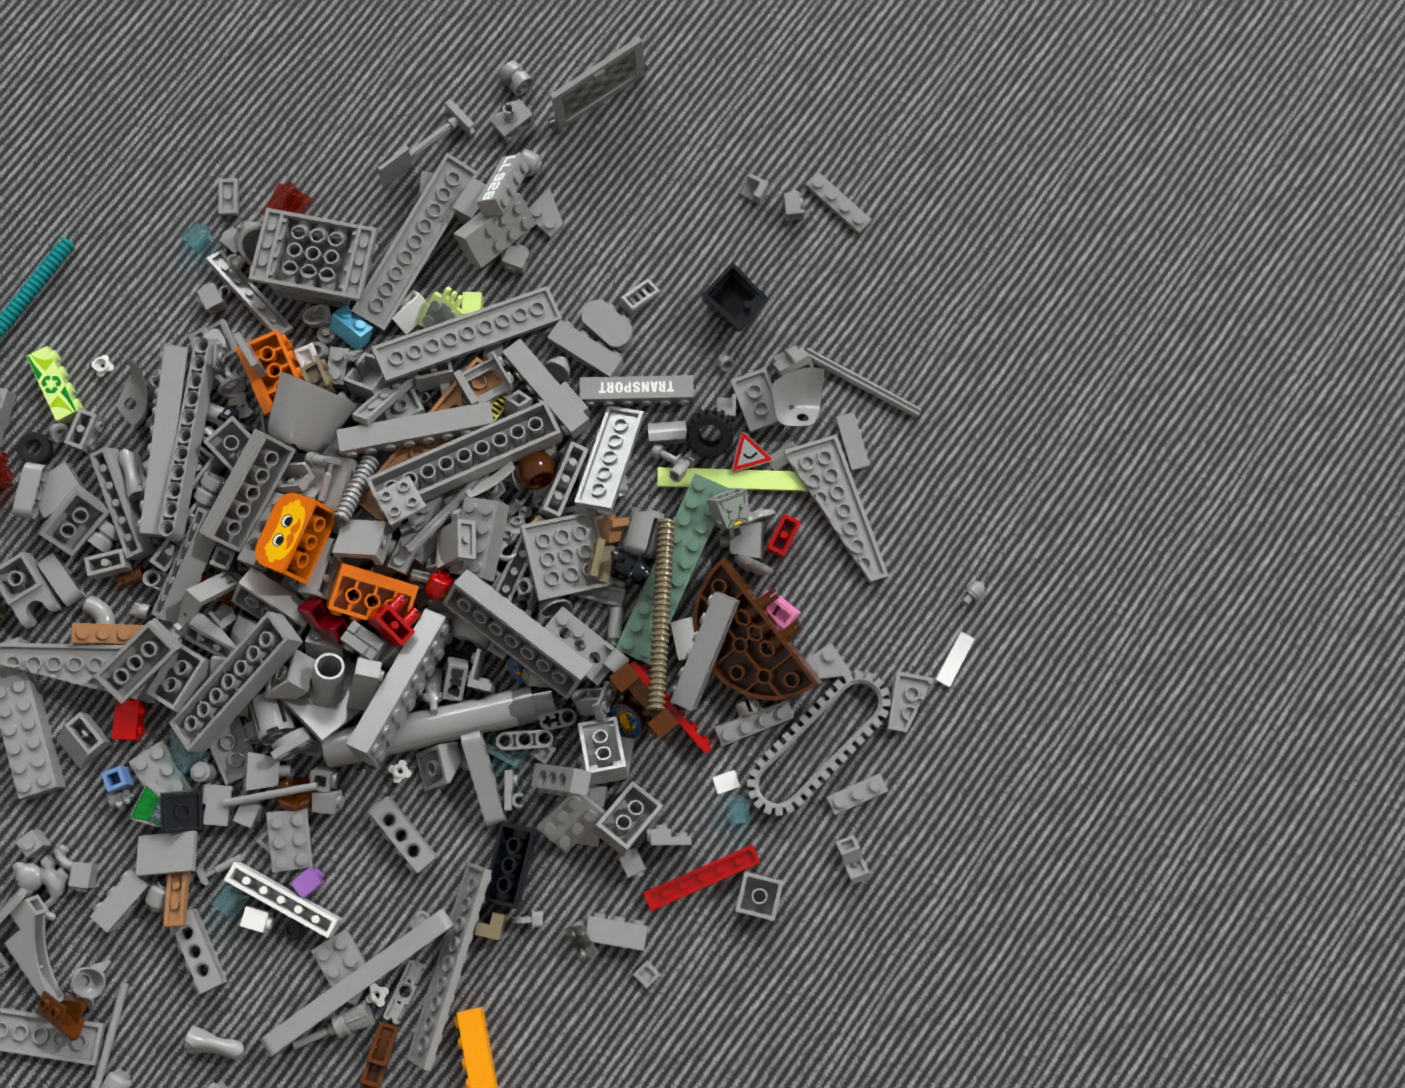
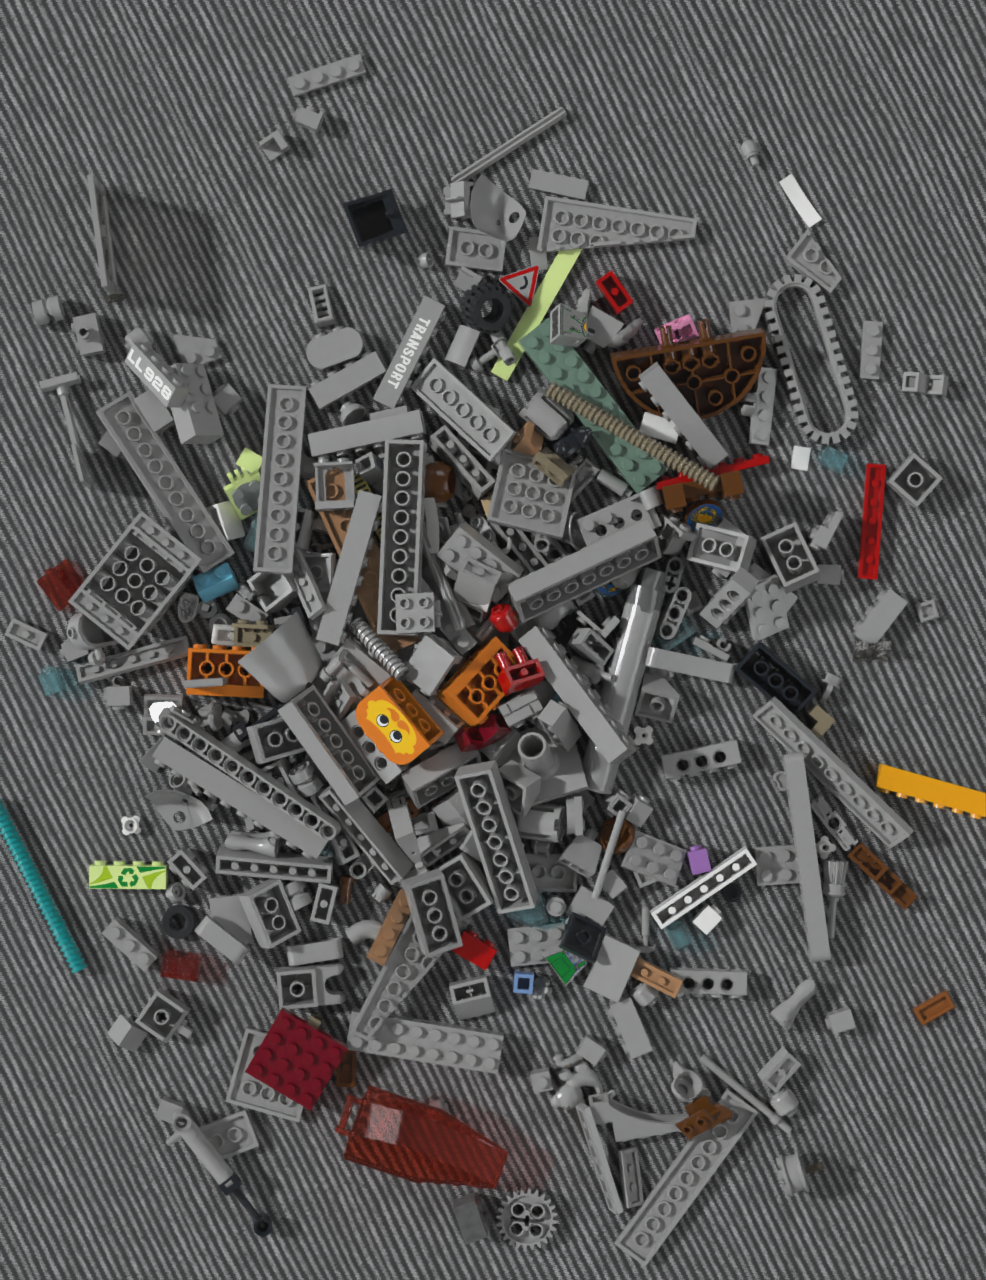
camera: 65 degrees left, 10 degrees up
none -> light grey hinge [757,1046,802,1093]

